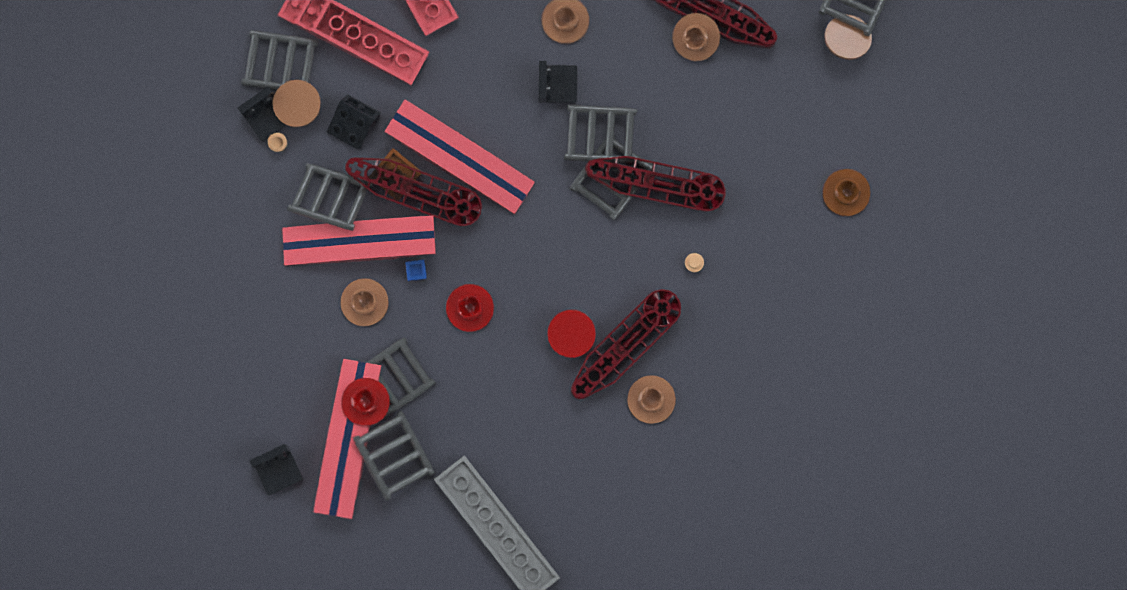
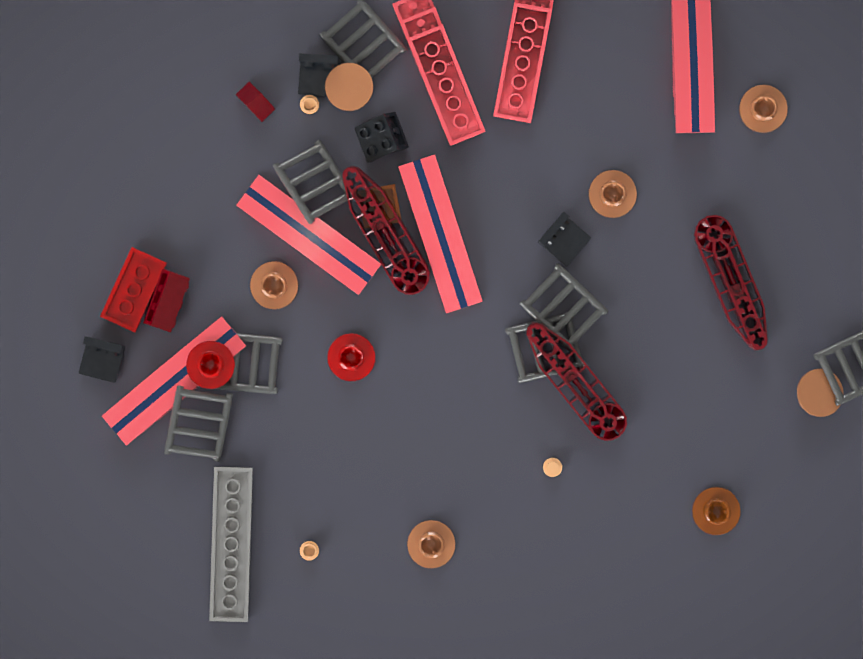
camera: 40 degrees right, 5 degrees up
blue plate [405,260,427,282] -> none
red piece [548,310,596,358] -> none
dark red beam [571,289,681,400] -> none
nougat piece [673,13,720,61] -> none
none -> red plate [100,247,167,333]
none -> dark red brick [143,269,190,333]
none -> dark red slope [235,82,276,122]
none -> light nougat plate [300,541,319,560]

